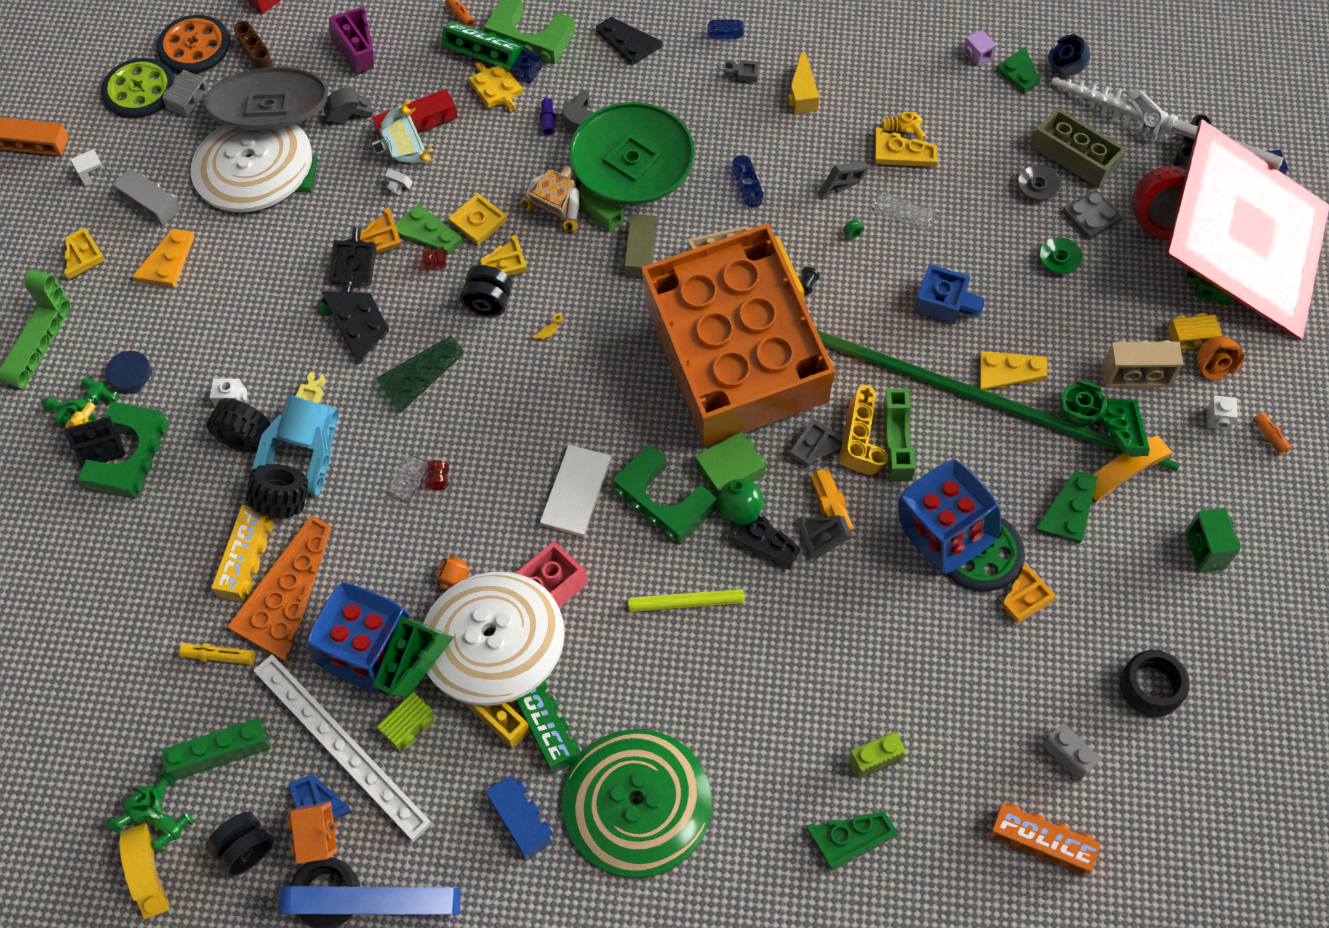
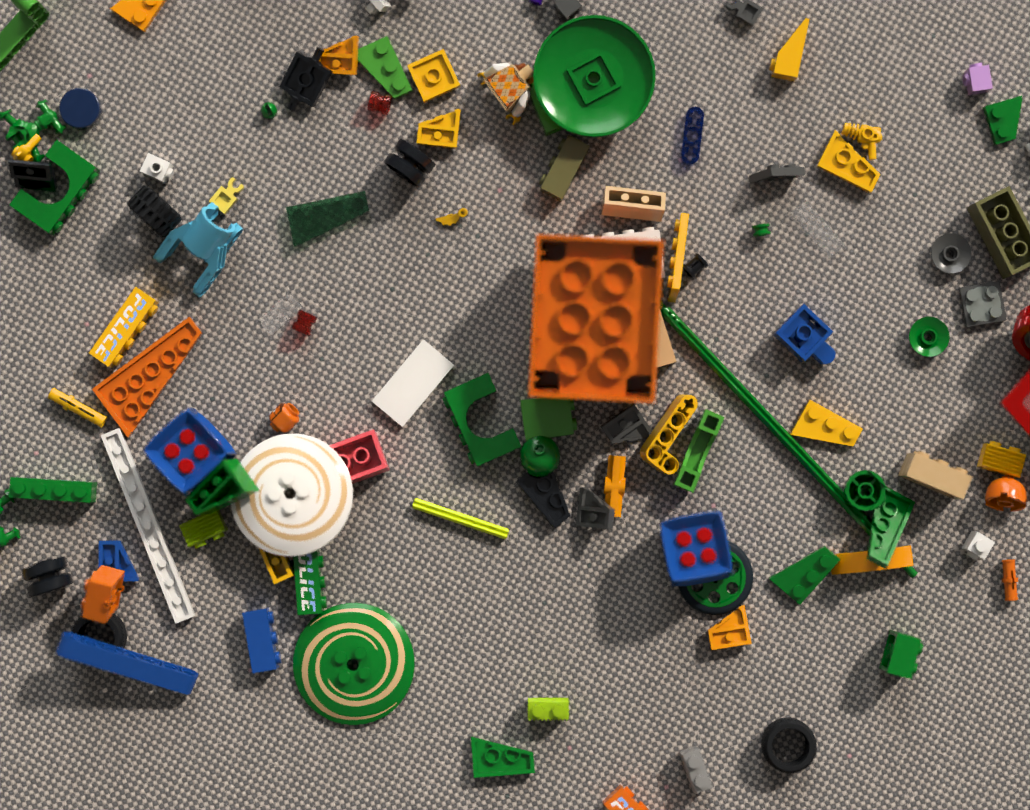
camera: 20 degrees right, 25 degrees up
black tyre [246,464,308,519] -> none
black wing [322,291,389,365] -> none

